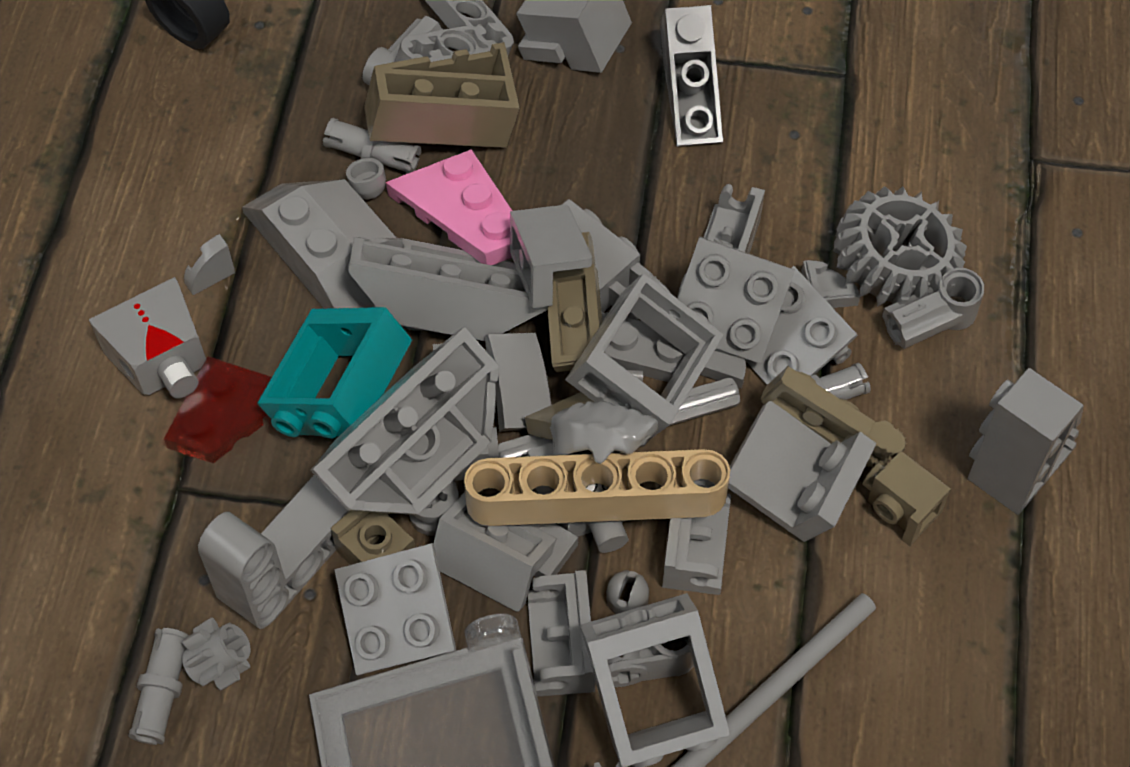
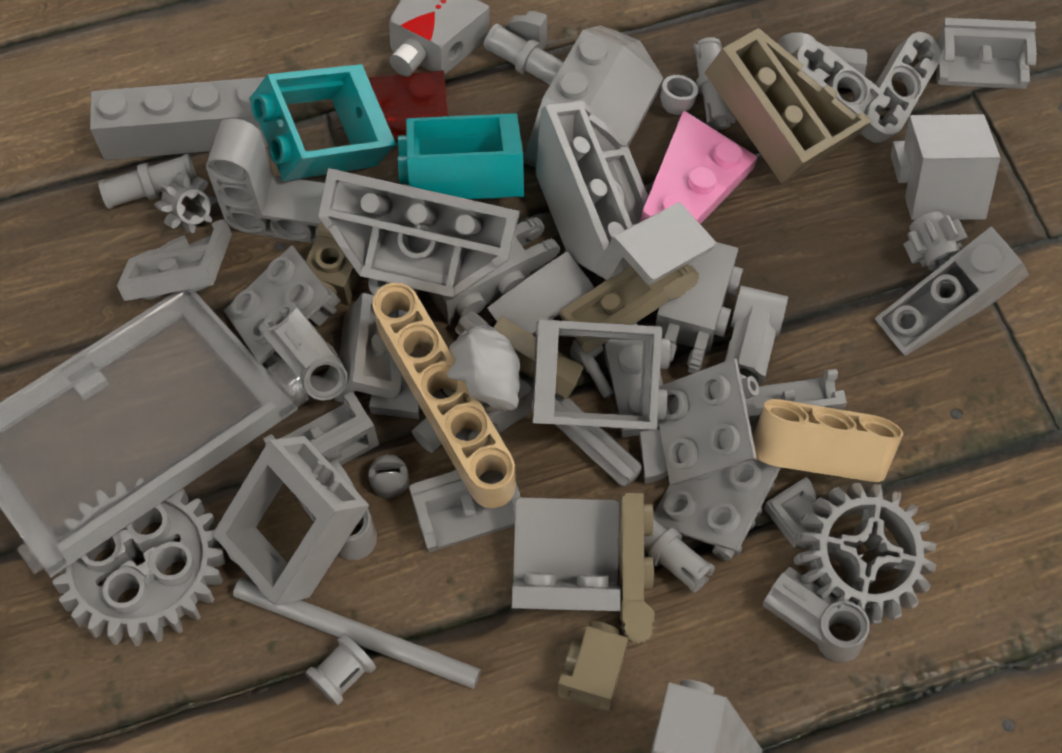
camera: 65 degrees right, 5 degrees up
none -> light grey brick [90,77,268,160]
none -> light grey wing [117,219,232,301]
none -> teal window [249,64,396,181]
none -> light grey piece [259,302,348,401]
none -> light grey bush [305,634,376,706]
none -> light grey pin [484,24,564,85]
none -> light grey piece [724,285,788,384]
none -> tan beam [752,399,903,482]
none -> light grey gear [903,211,968,271]

